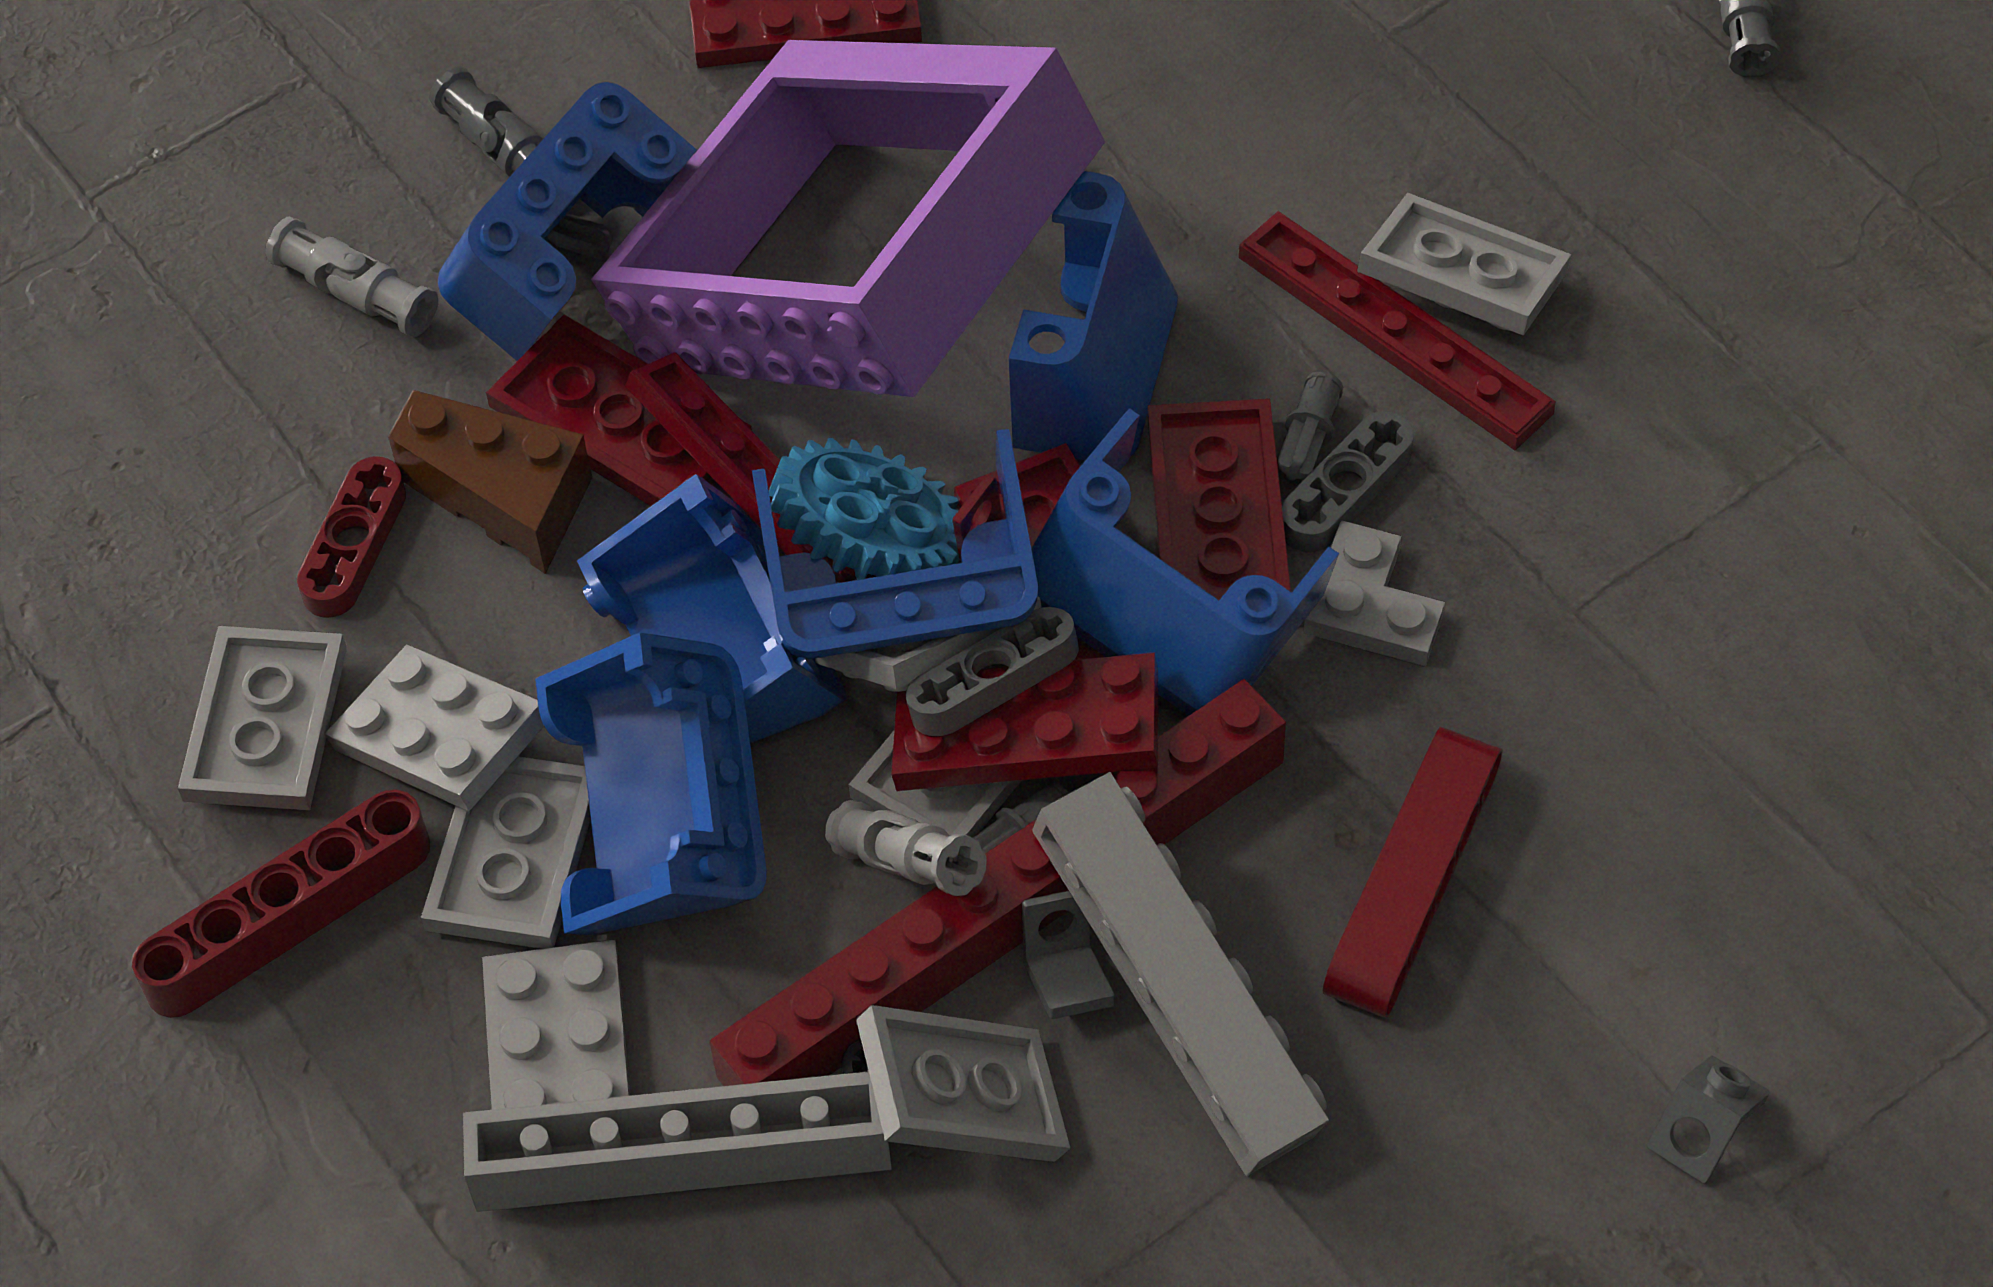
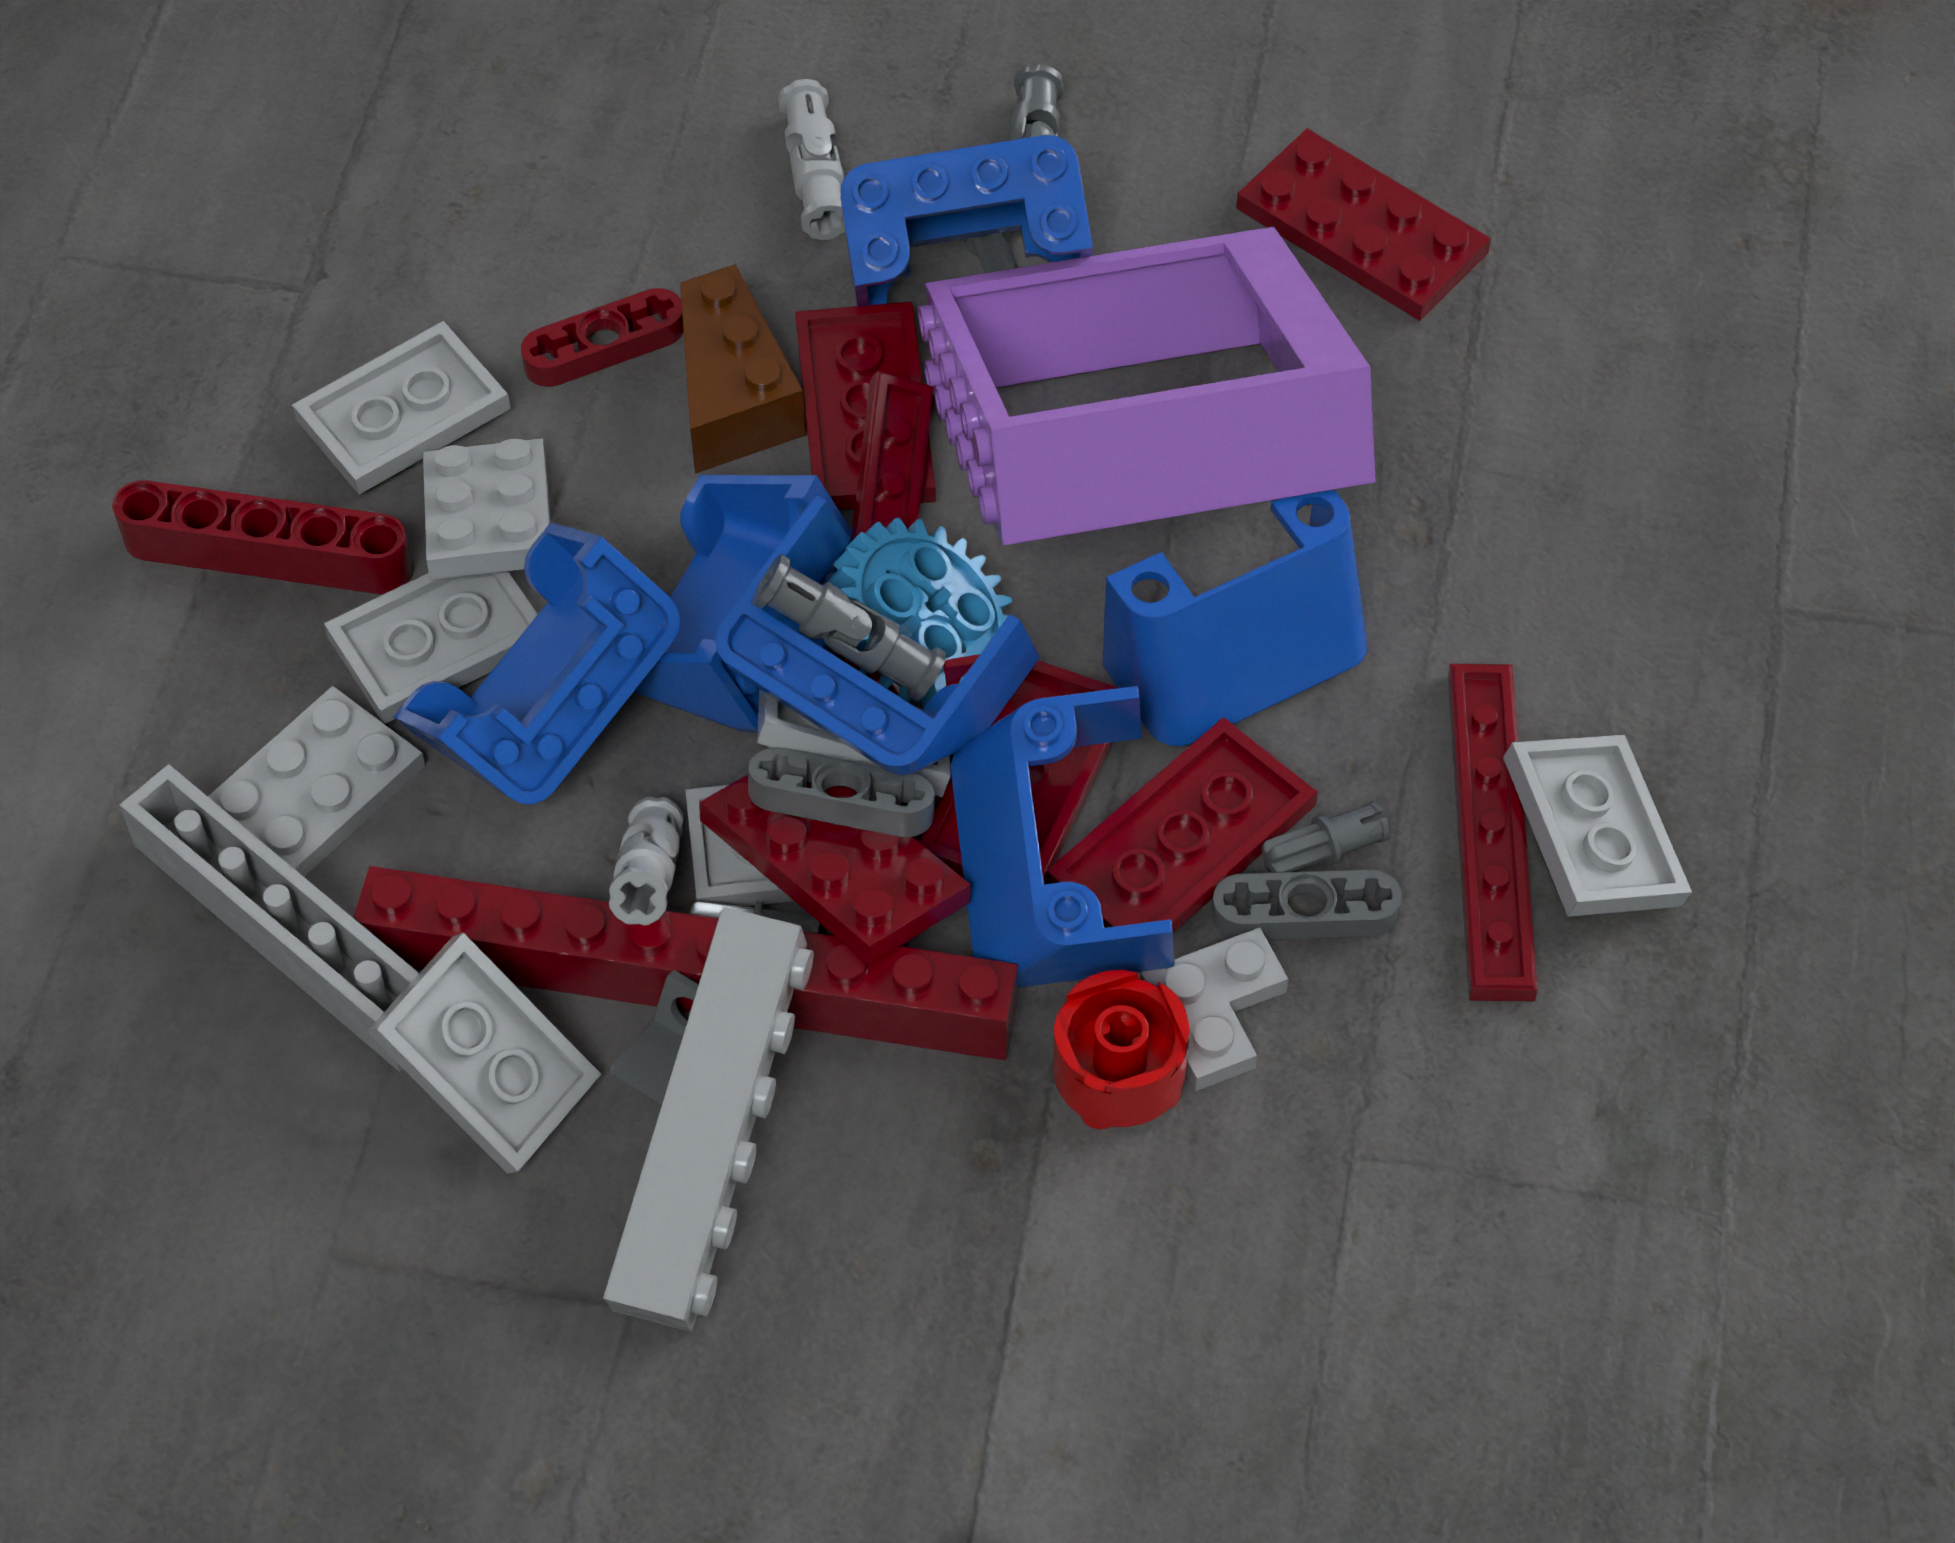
camera: 45 degrees right, 0 degrees up
dark red beam [1322,727,1503,1018] -> none
none -> dark grey piece [751,554,946,701]
none -> red brick [1053,970,1190,1130]

